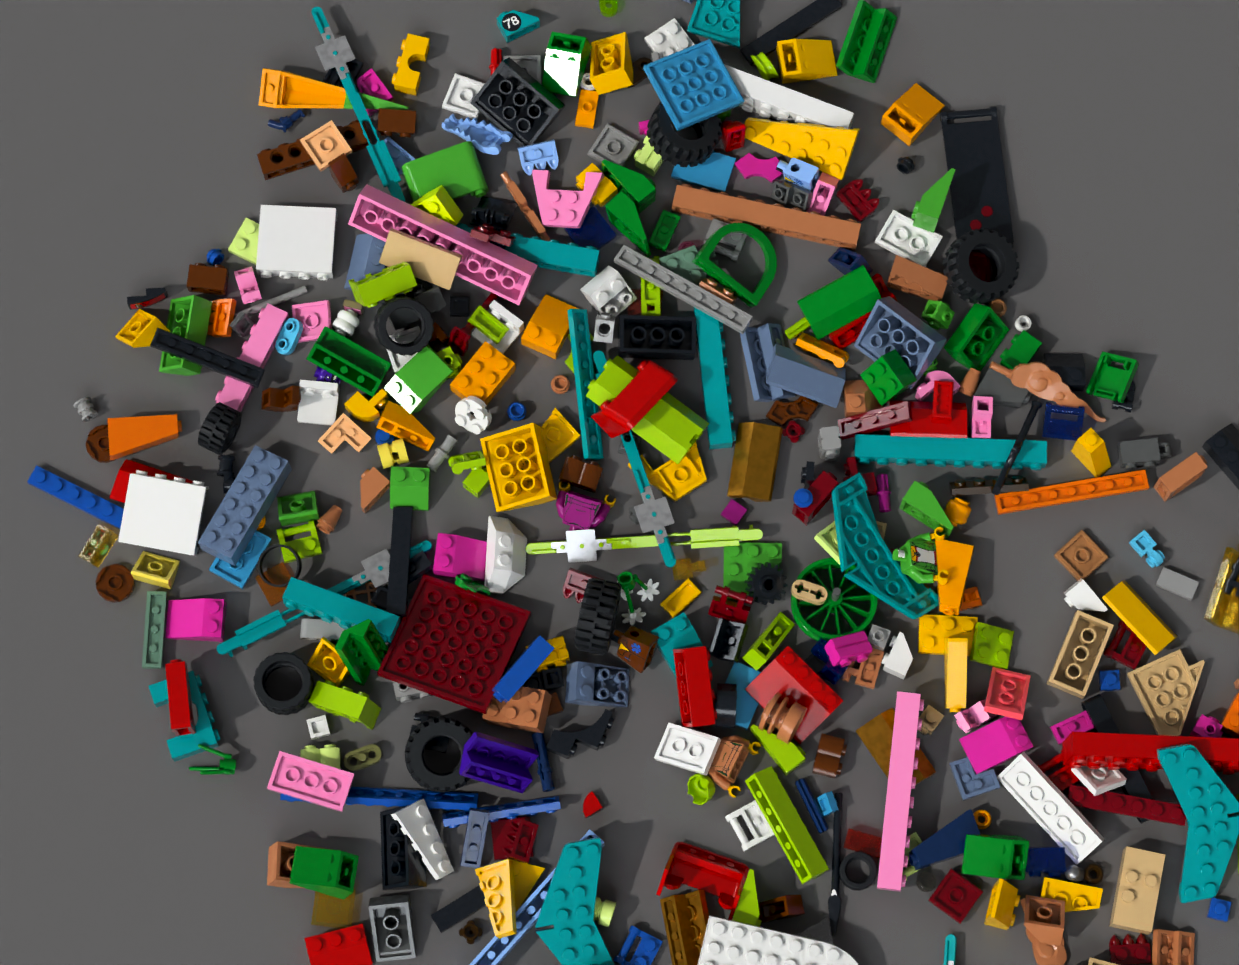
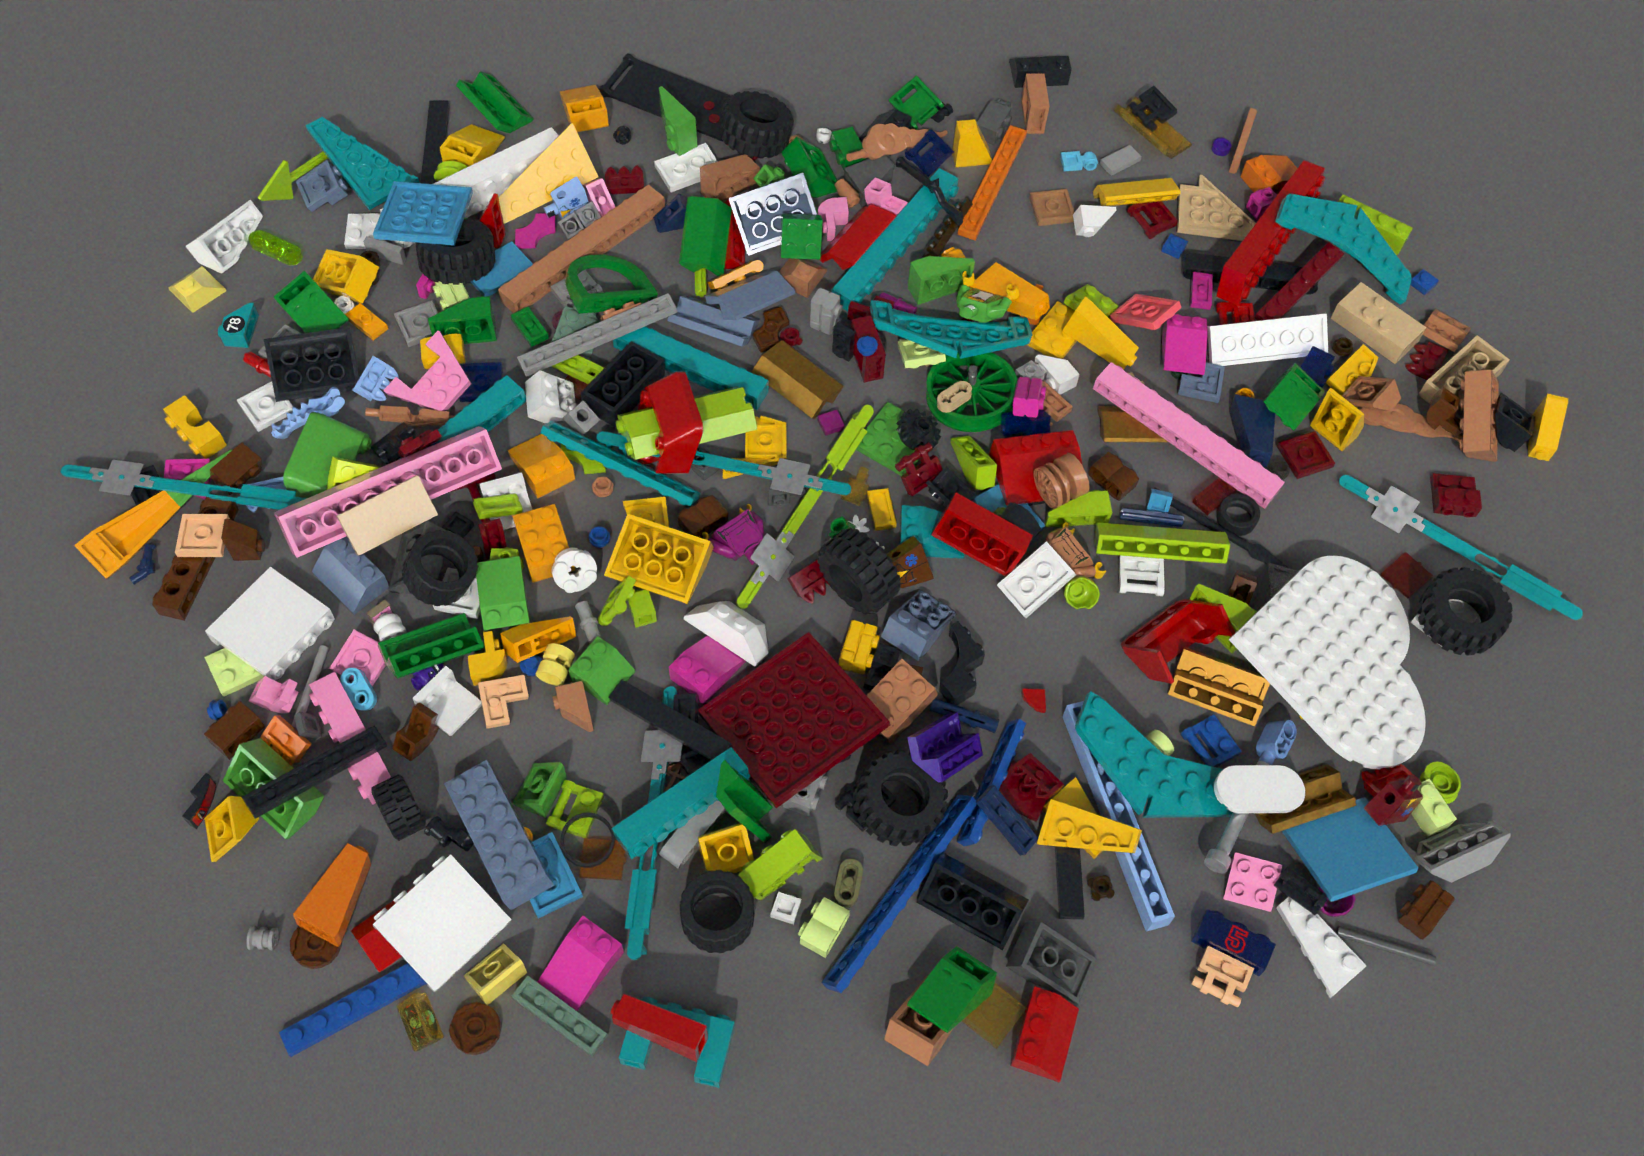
camera: 60 degrees left, 15 degrees down
green plant [189,744,236,775] -> none
bright pink plate [267,751,355,812] -> none
nougat cone [316,505,342,534] -> none
lime wedge [348,262,417,308] -> none
white wing [391,799,454,880] -> none
green plate [455,573,491,595] -> none
blue slope [492,636,555,703] -> none
green slope [605,191,651,257] -> none
plate [837,401,912,440] -> none
red plate [932,381,954,420] -> none
bright pink brick [954,699,997,733] -> none
tan brick [1046,610,1114,699] -> none
flat silver piece [1065,865,1084,883] -> none
white plate [1071,766,1127,796] -> none

